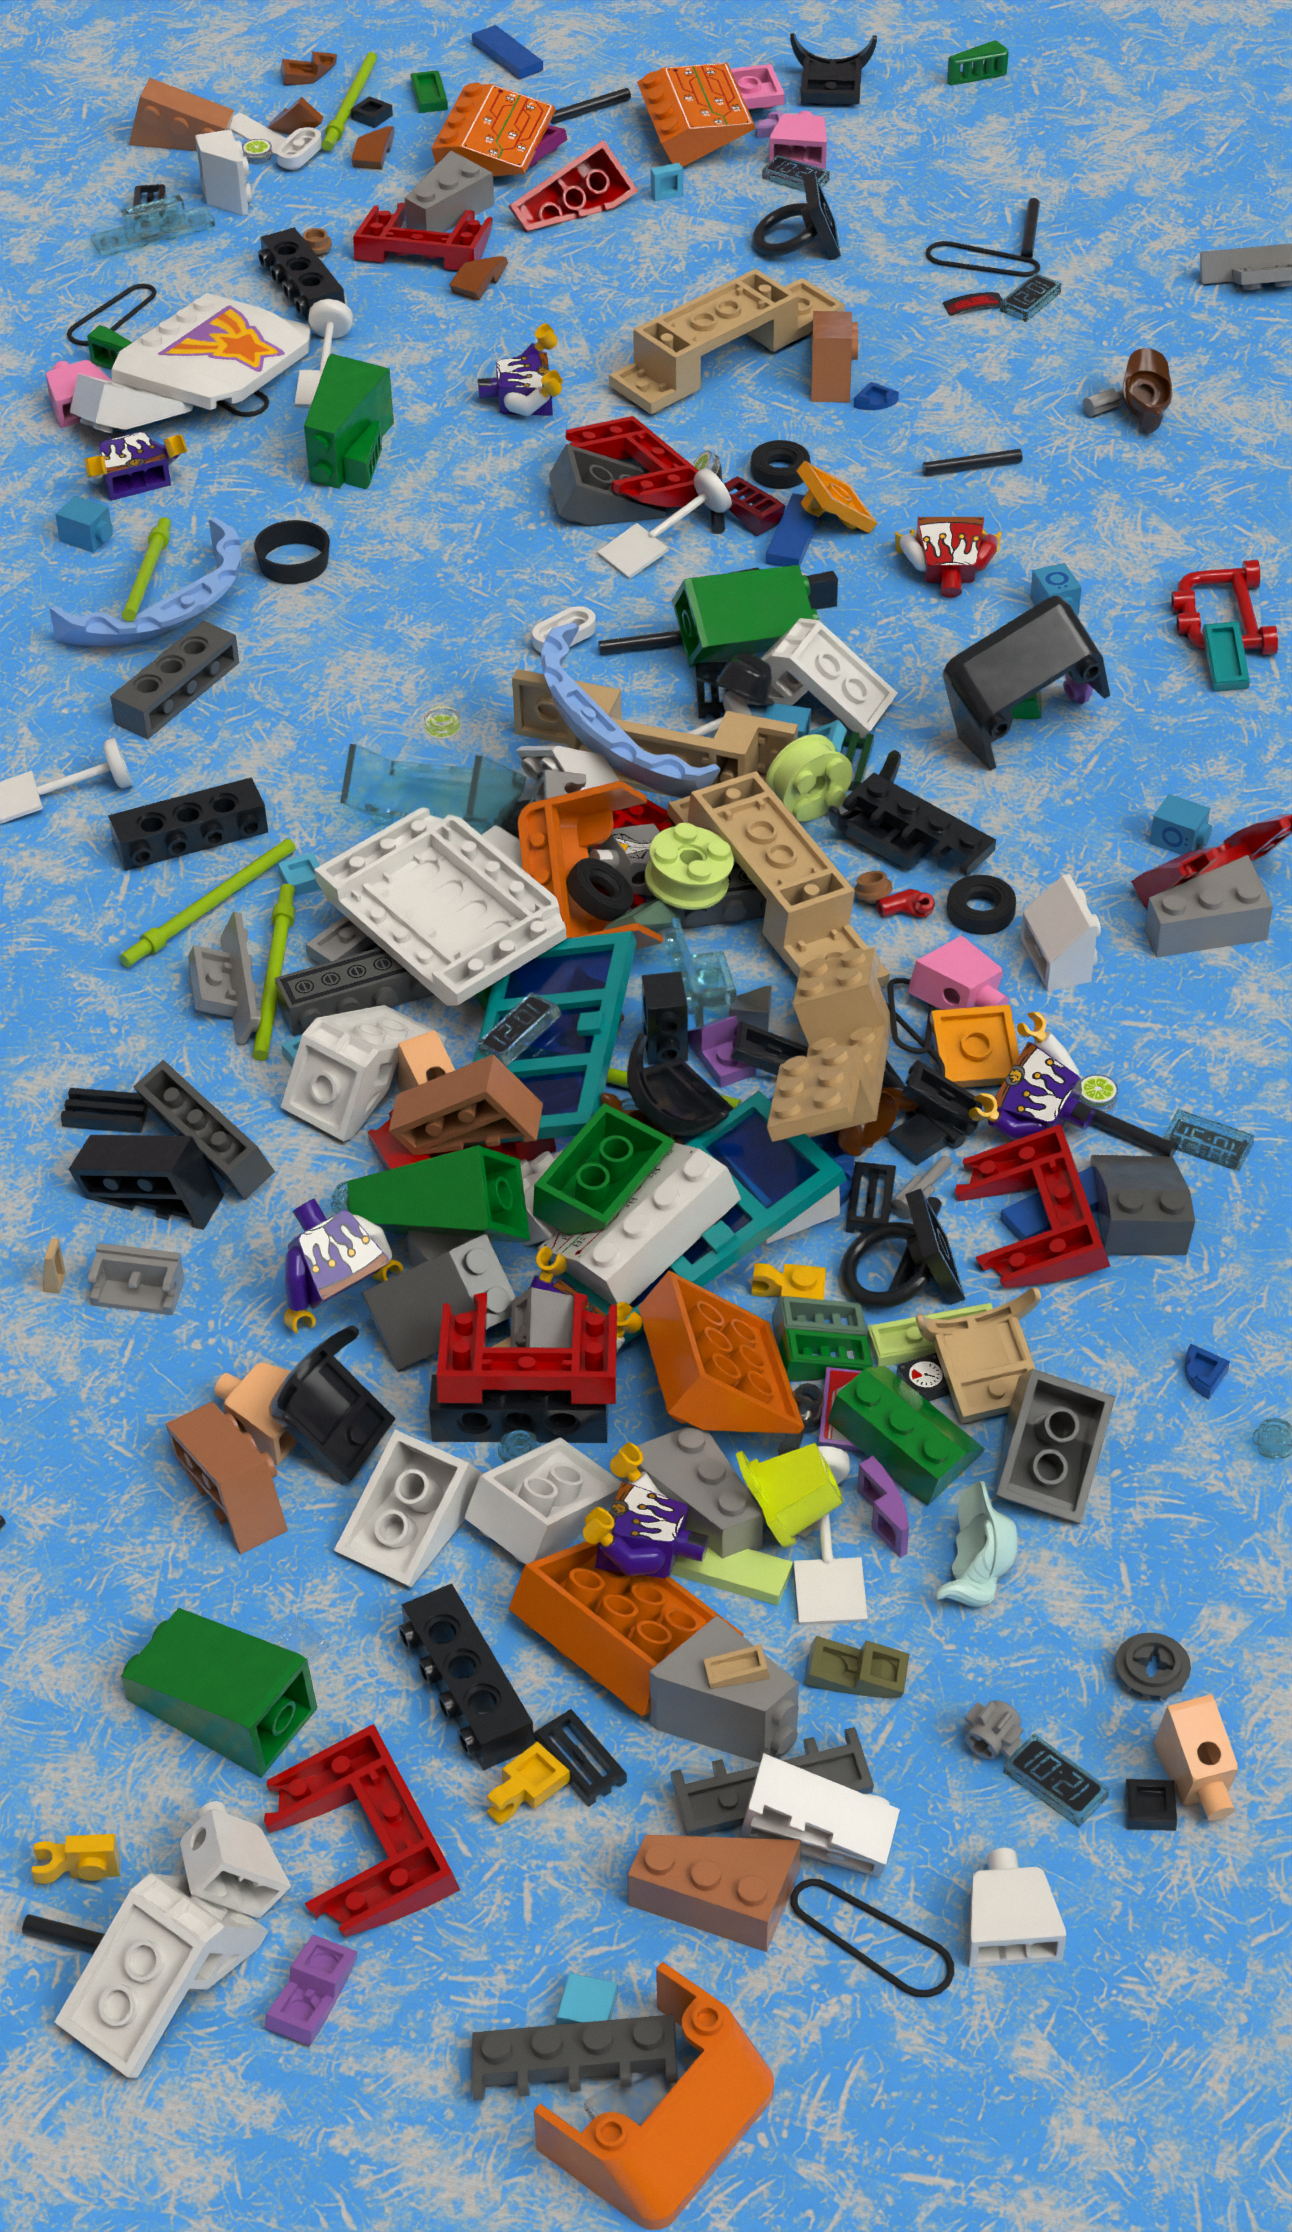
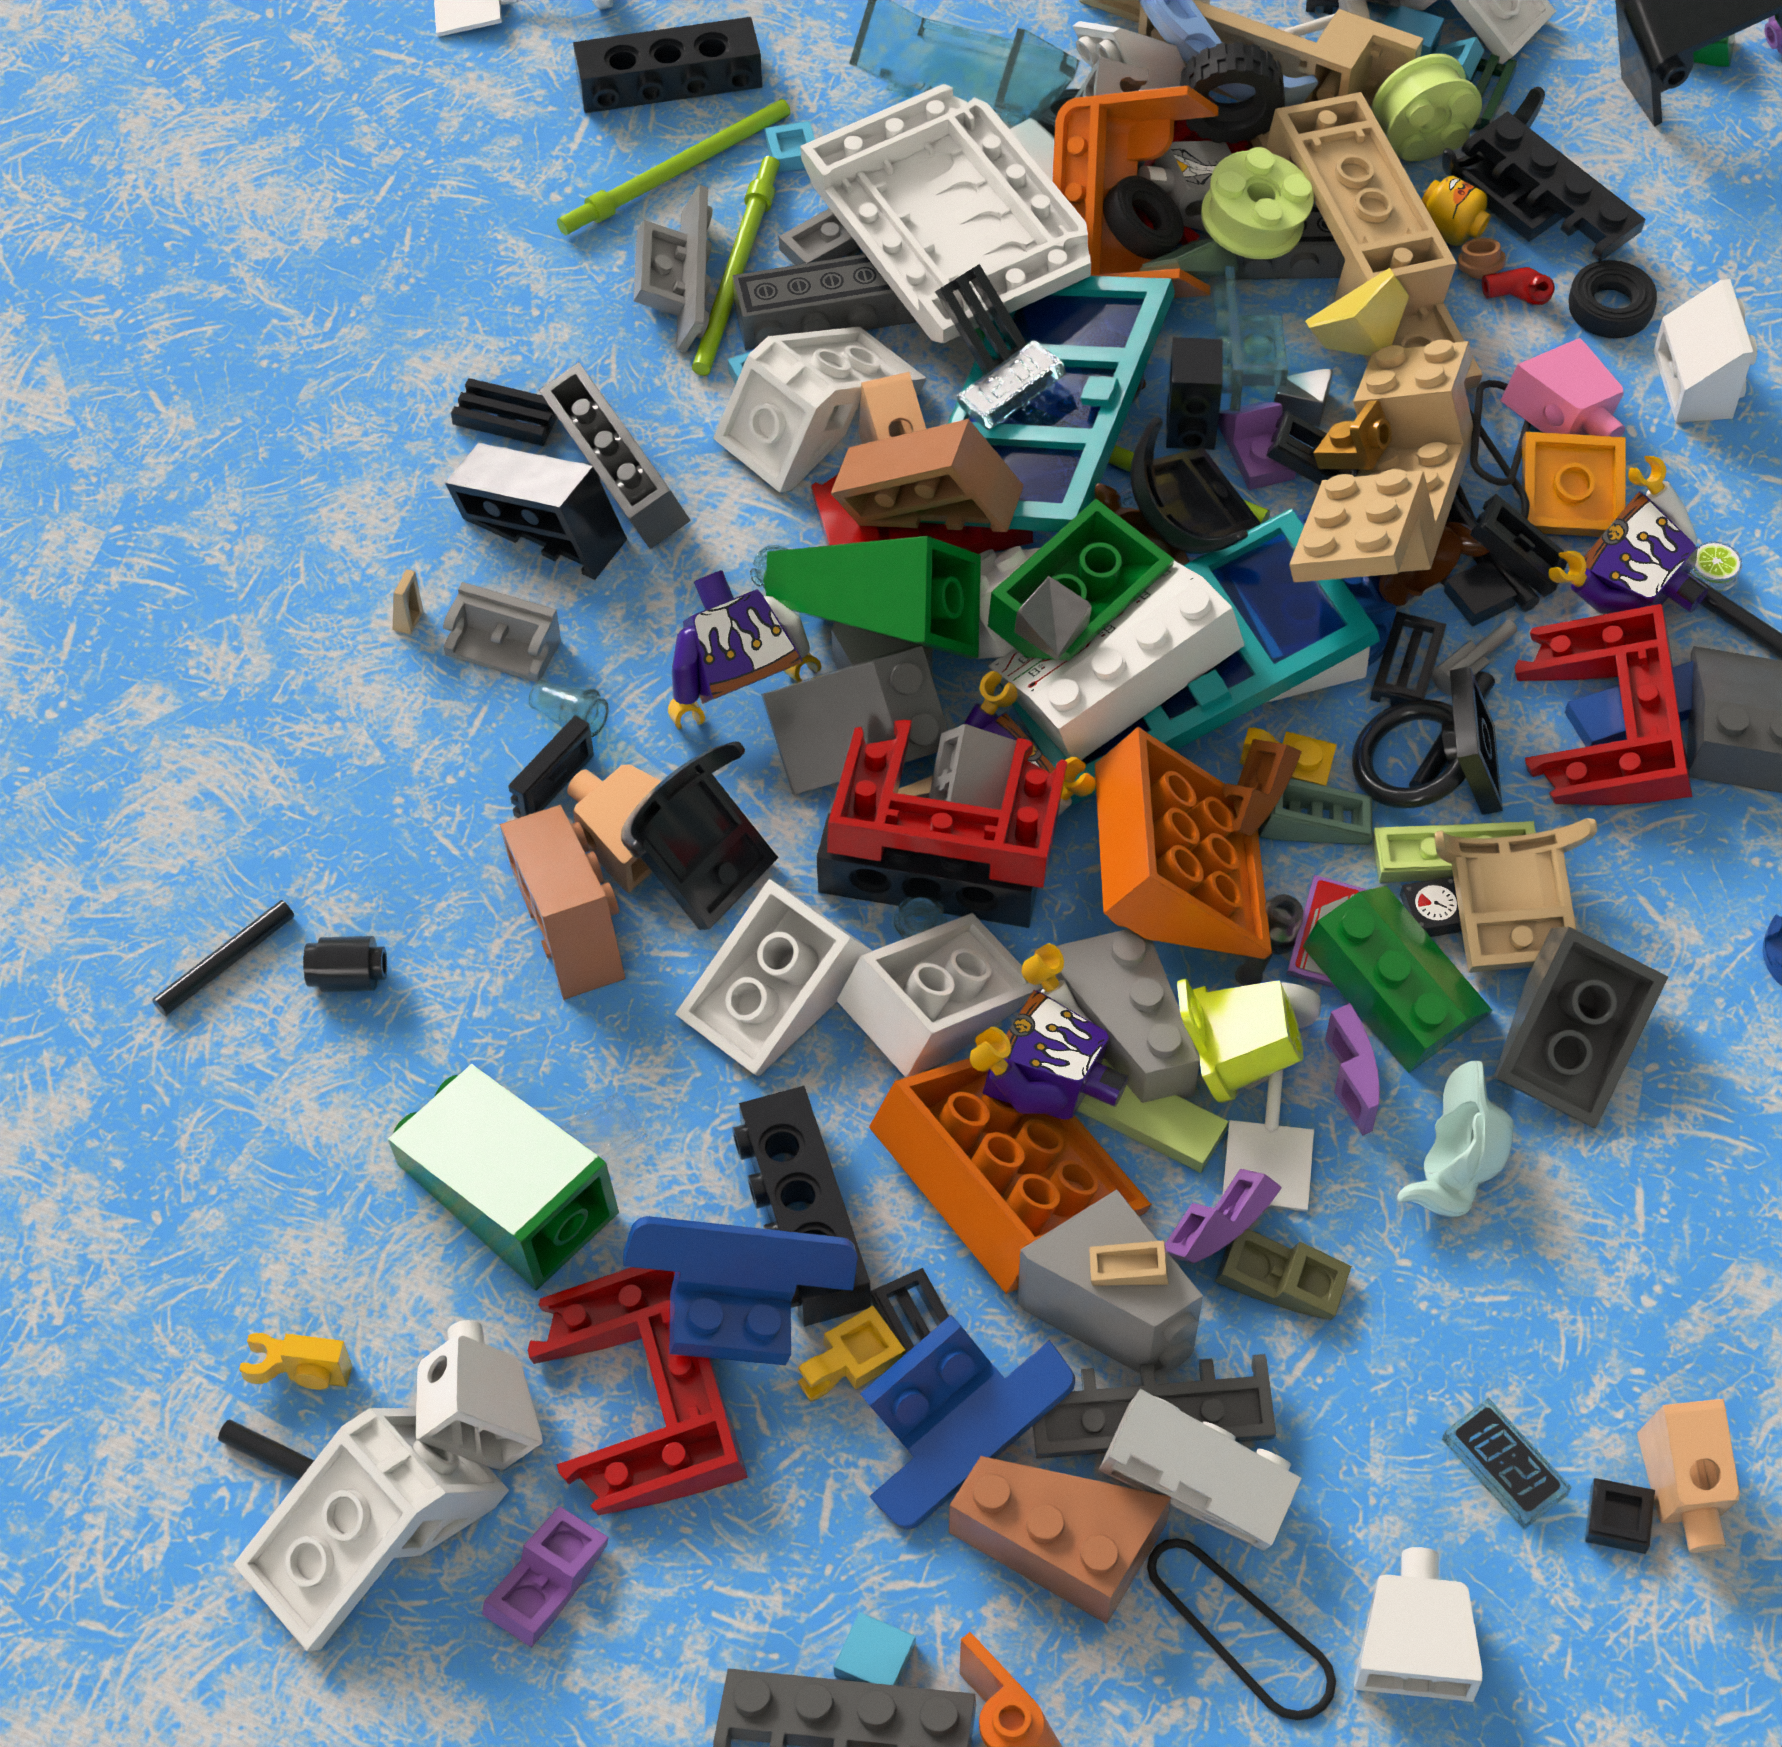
camera: 10 degrees right, 10 degrees up
green slope [778,1328,873,1381] -> none
light grey gear [963,1700,1024,1760] -> none
dark grey gear [1115,1633,1191,1701] -> none
none -> black brick [303,936,387,992]
none -> black tile [508,715,594,818]
none -> clear light blue cone [529,680,609,737]
none -> blue plate [623,1216,858,1366]
none -> blue plate [860,1315,1075,1529]
none -> black tile [935,264,1029,377]
none -> flat silver slope [1014,576,1092,660]
none -> medium lavender slope [1165,1168,1282,1264]
none -> black tyre [1179,42,1285,144]
none -> dark orange slope [1222,739,1302,836]
none -> light yellow slope [1305,268,1409,356]
none -> pearl gold bracket [1313,400,1392,470]
none -> yellow head [1421,176,1491,246]

